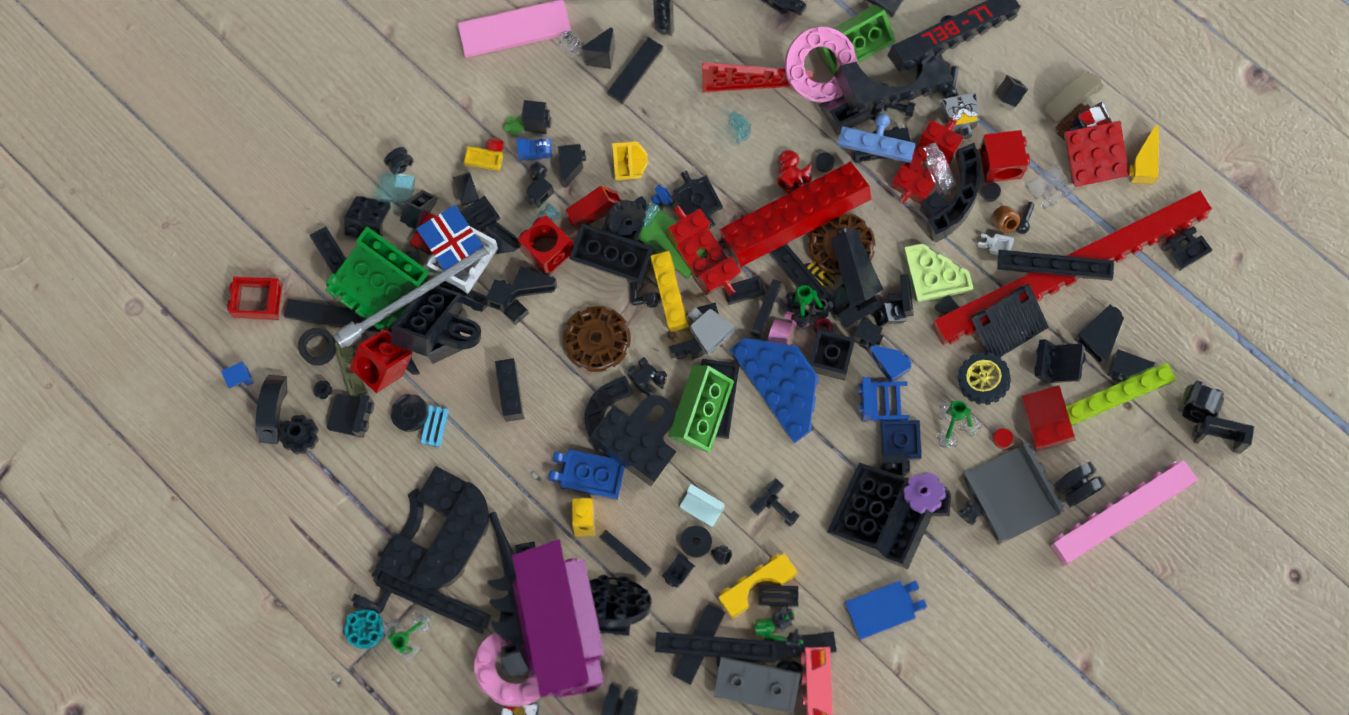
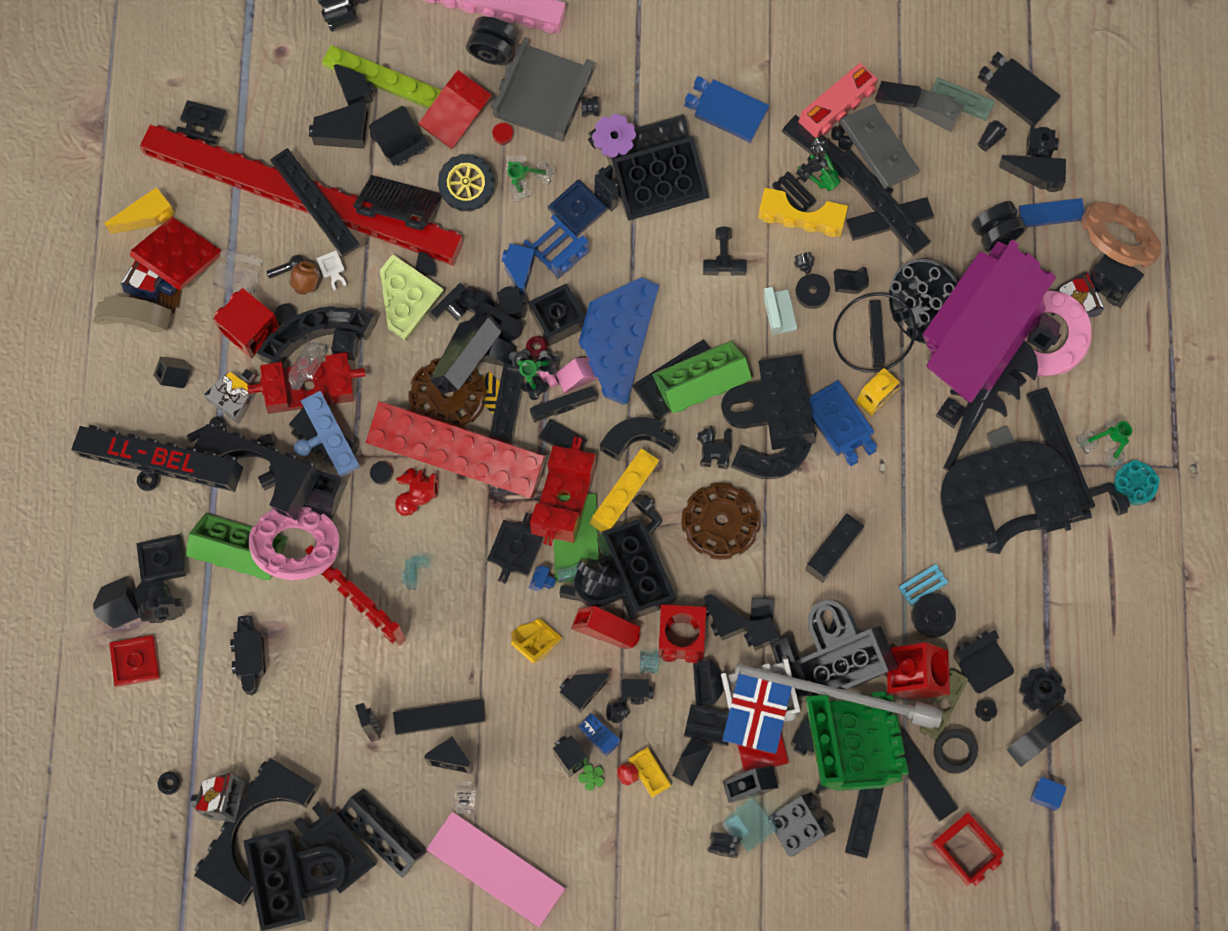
camera: 135 degrees left, 0 degrees up
light grey torso [688,308,735,356] -> none
none -> black piece [833,293,916,373]
none -> dark grey tile [986,426,1015,449]

